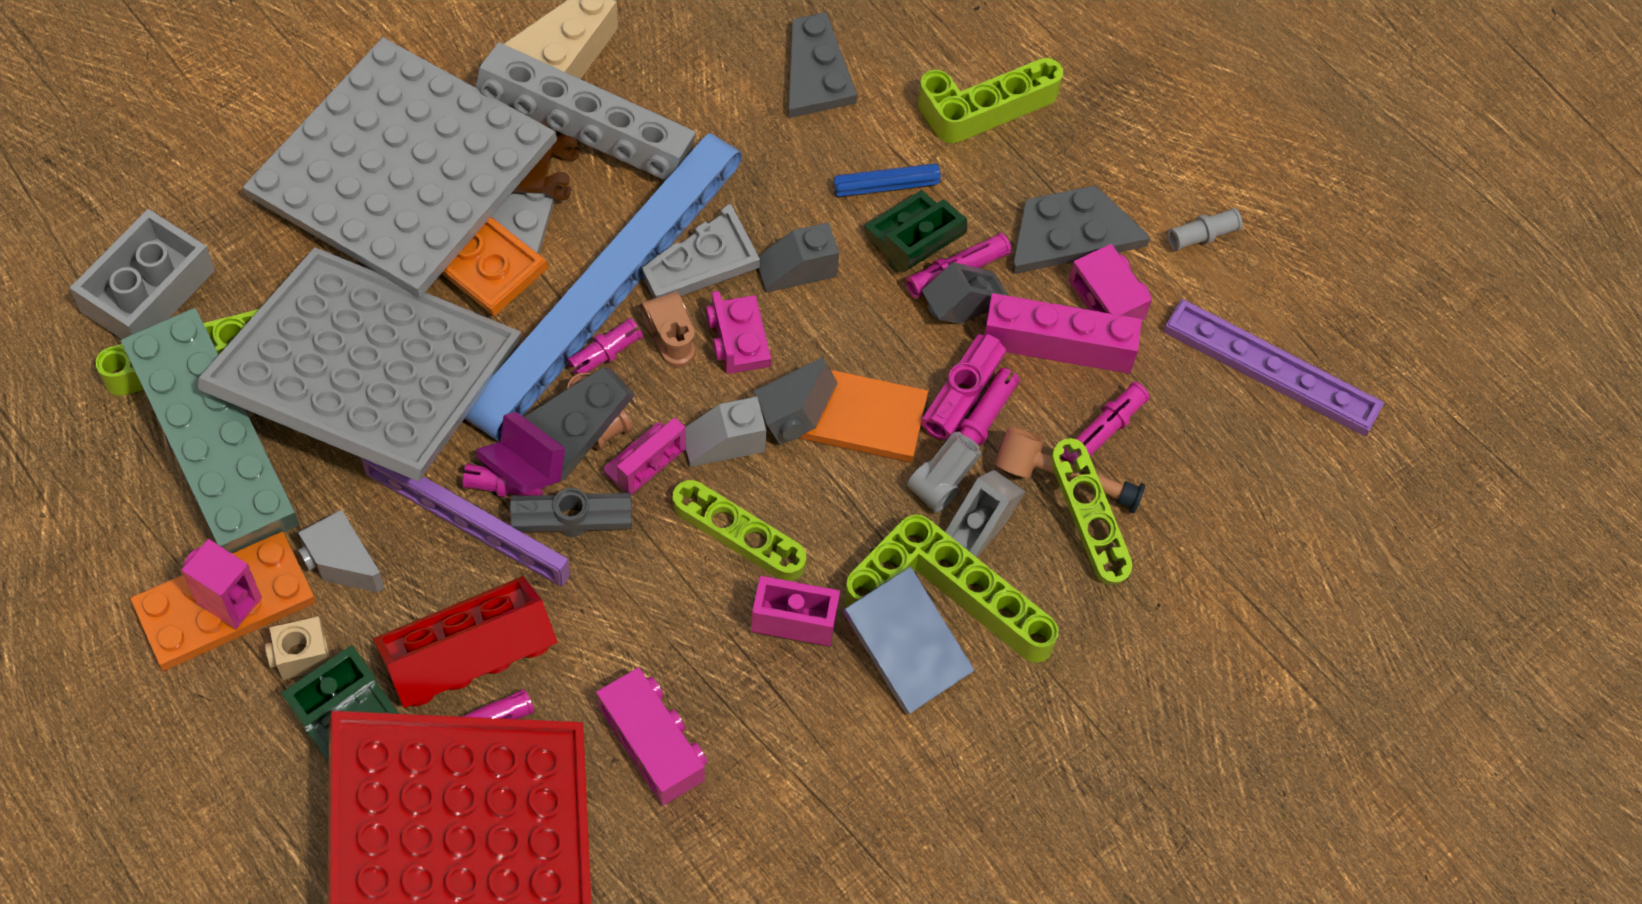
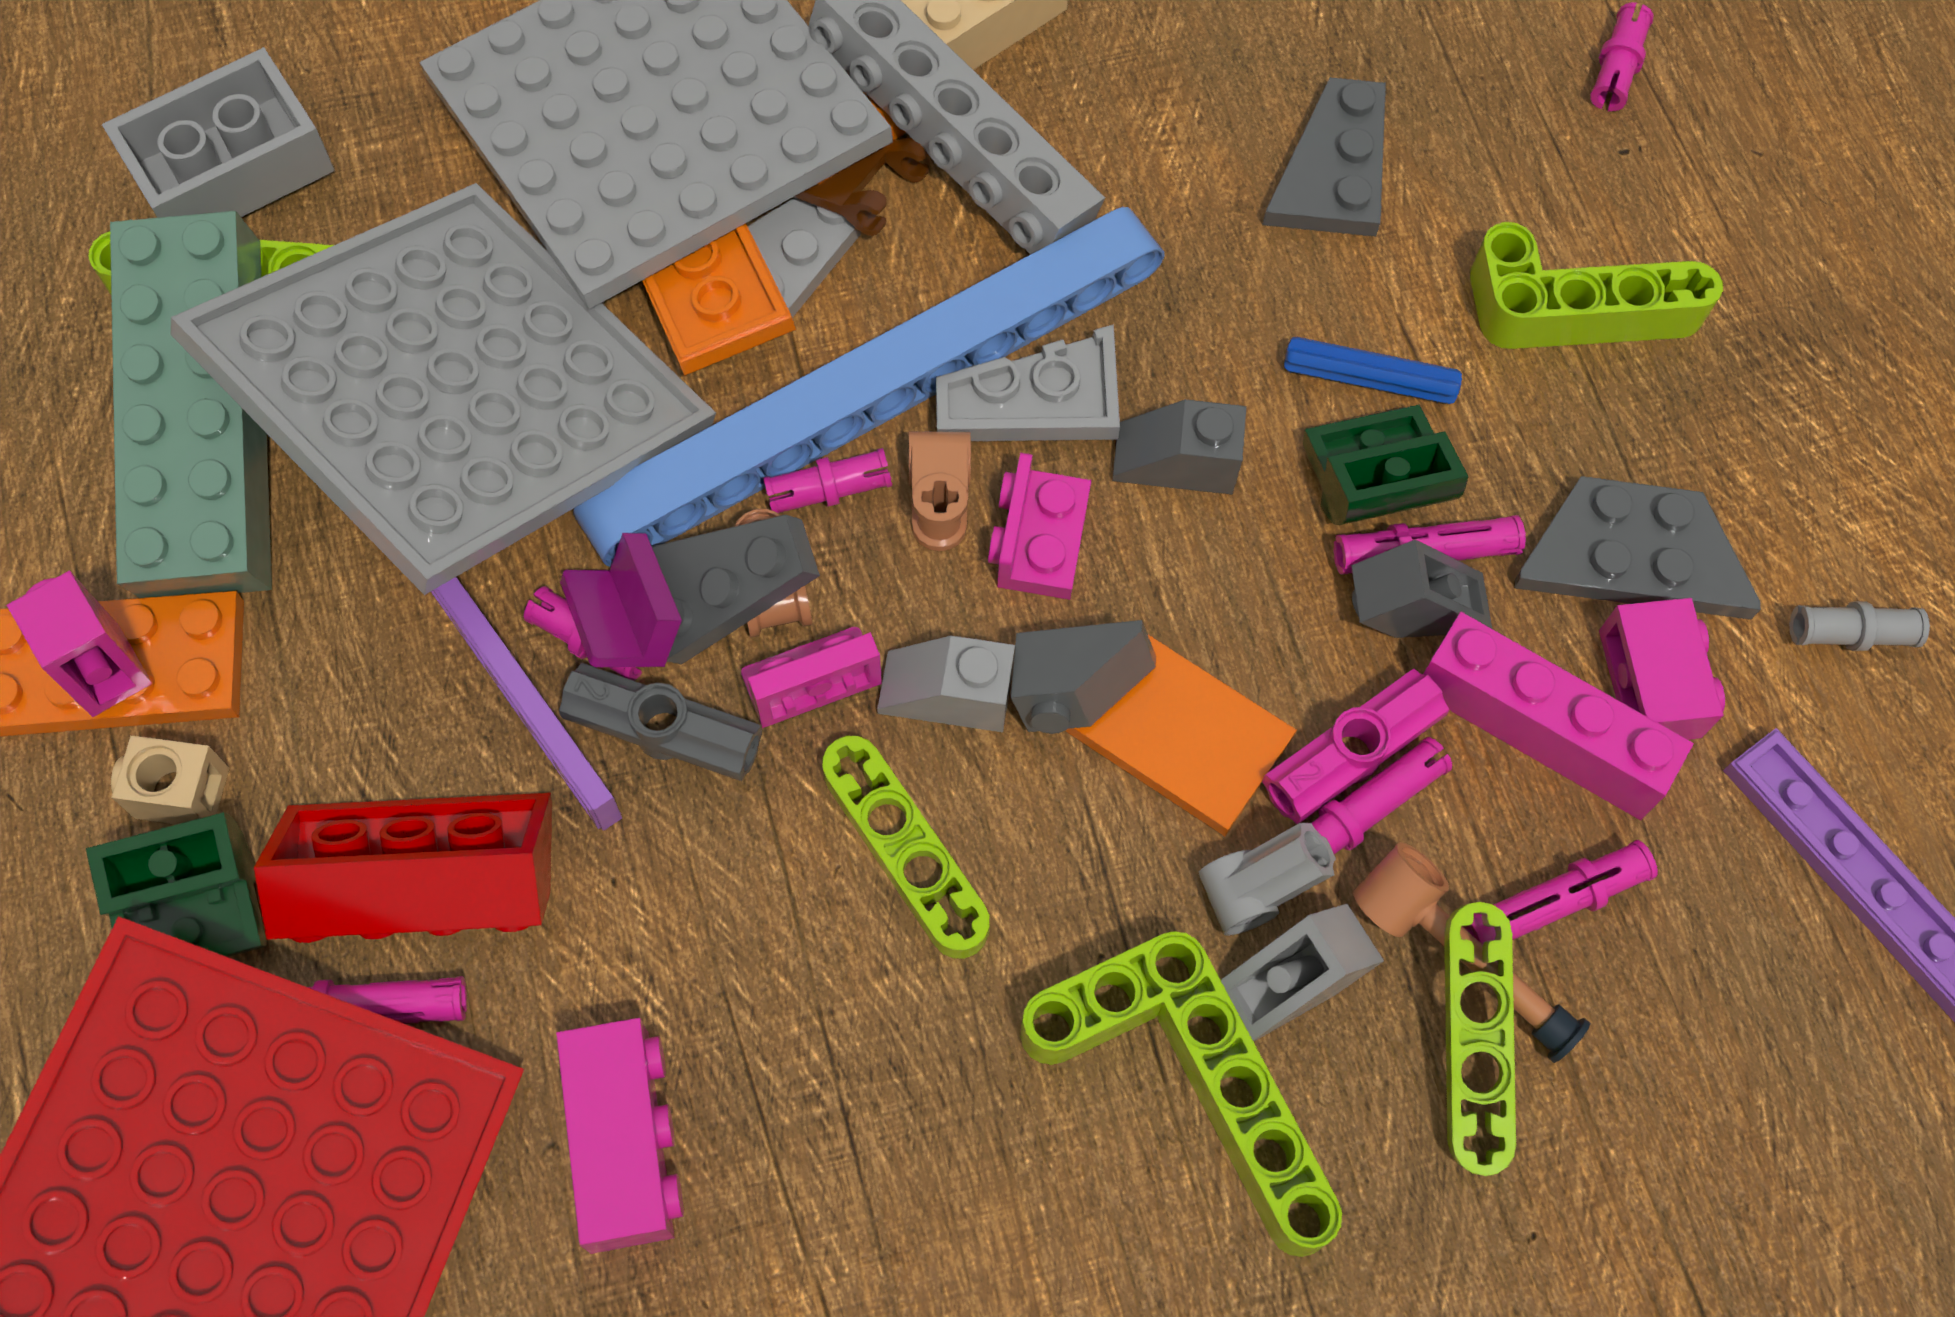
camera: 25 degrees right, 5 degrees up
light grey slope [297,510,385,593] -> none
dark pink brick [751,576,840,647] -> none
sand blue tile [841,567,975,714] -> none

